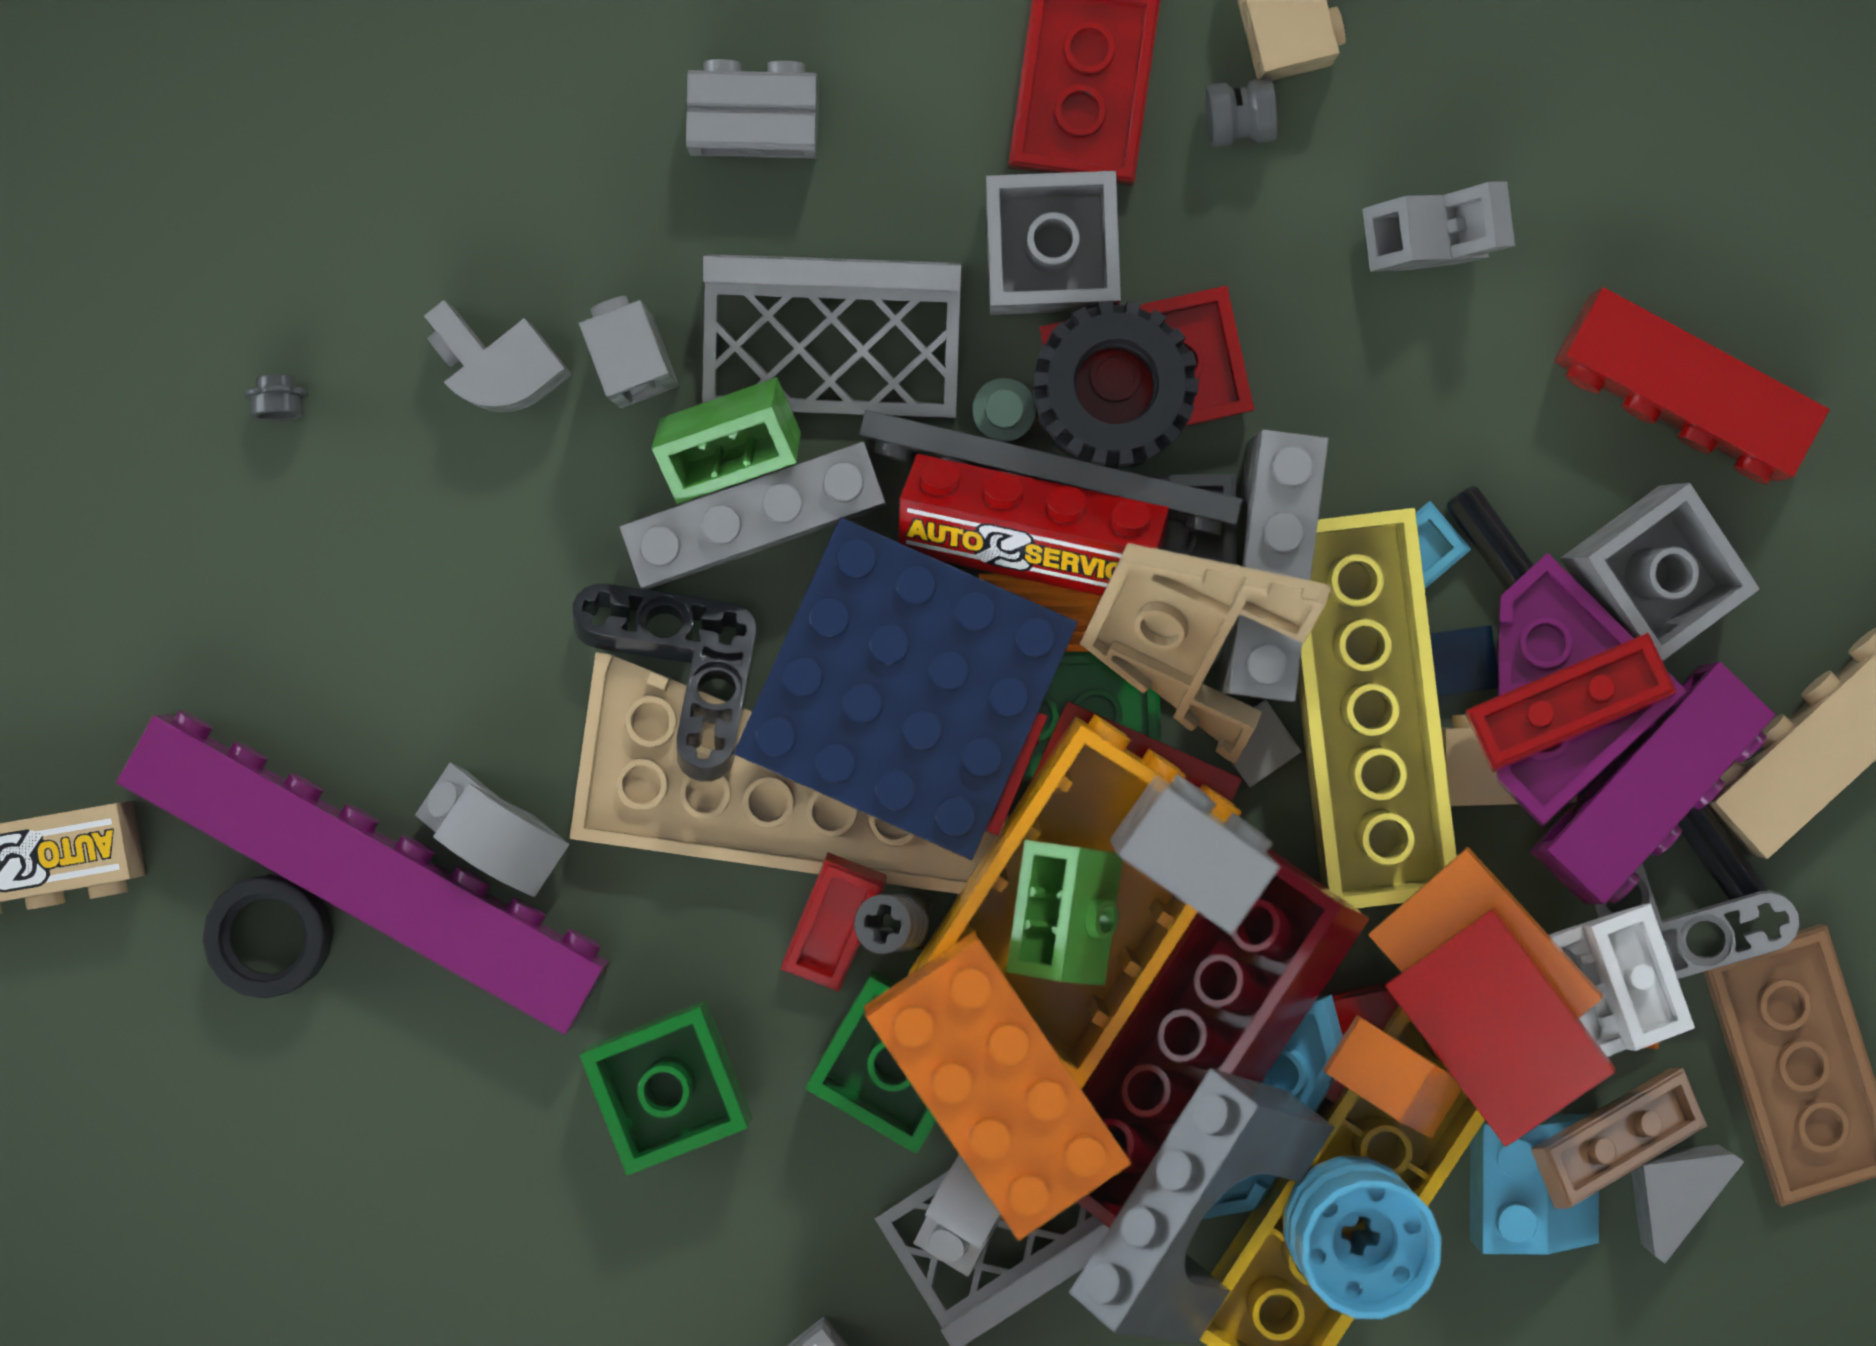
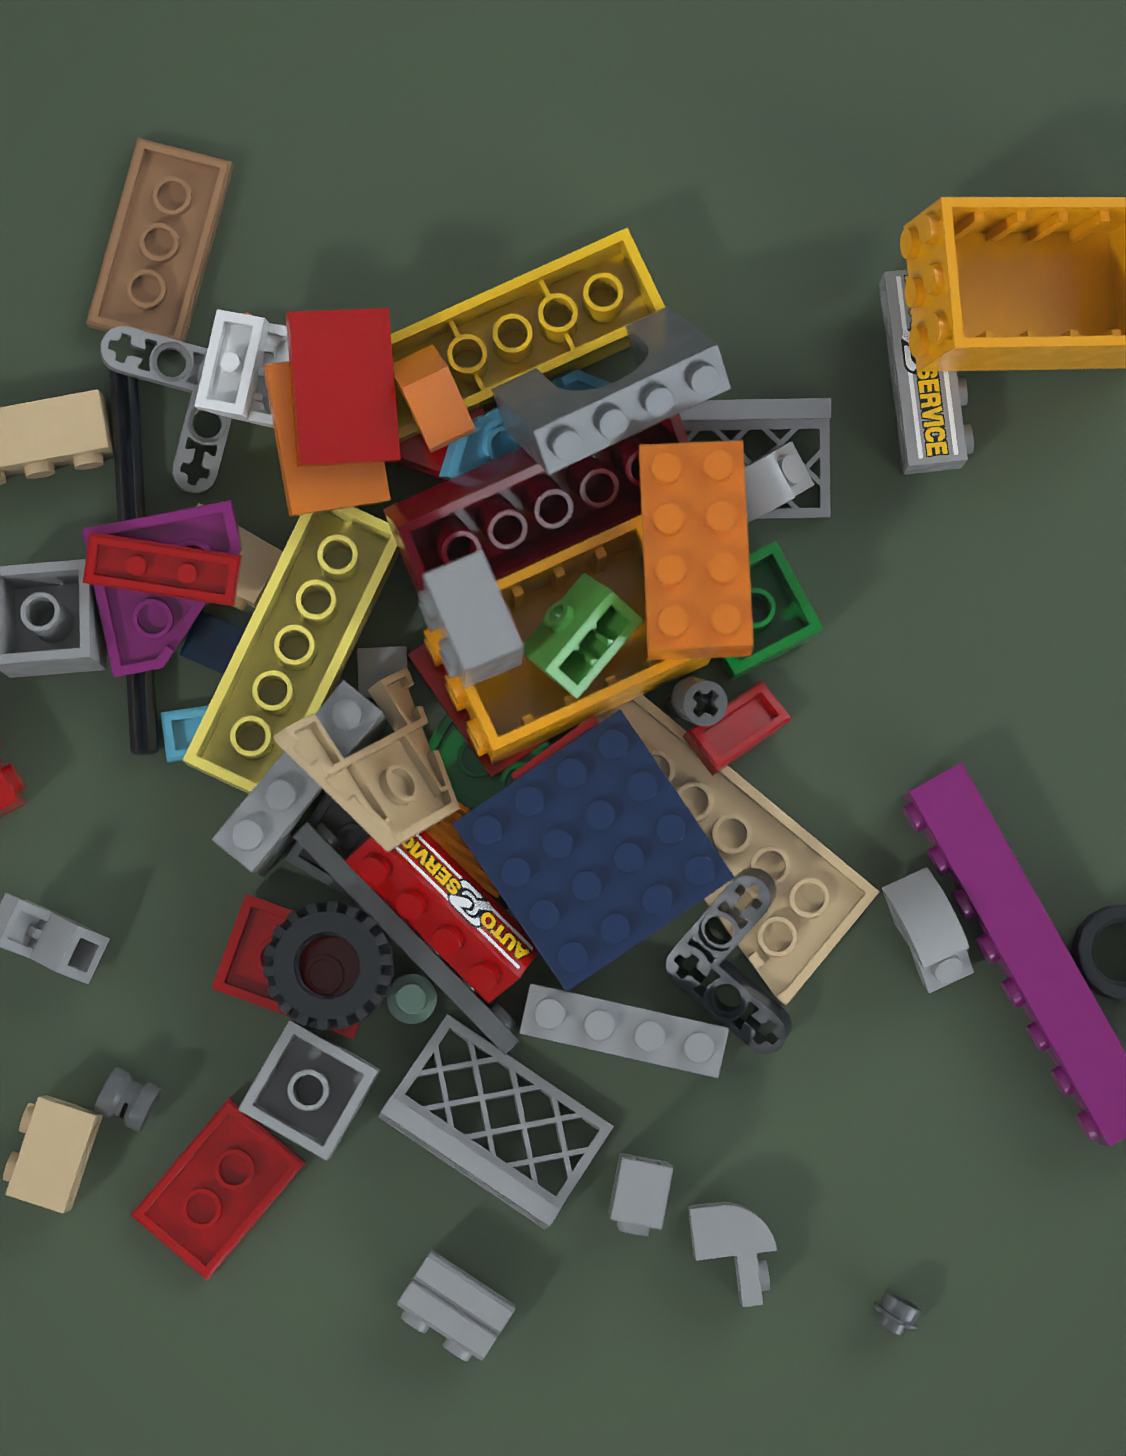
camera: 150 degrees left, 5 degrees down
green brick [579,999,753,1176] -> none
bright green brick [651,377,801,504] -> none
medium azure wheel [1283,1156,1441,1319] -> none
medium azure slope [1470,1114,1599,1255] -> none
magenta brick [1529,661,1776,904] -> none
medium nougat tile [1531,1068,1707,1209] -> none
light grey slope [1631,1144,1744,1263] -> none

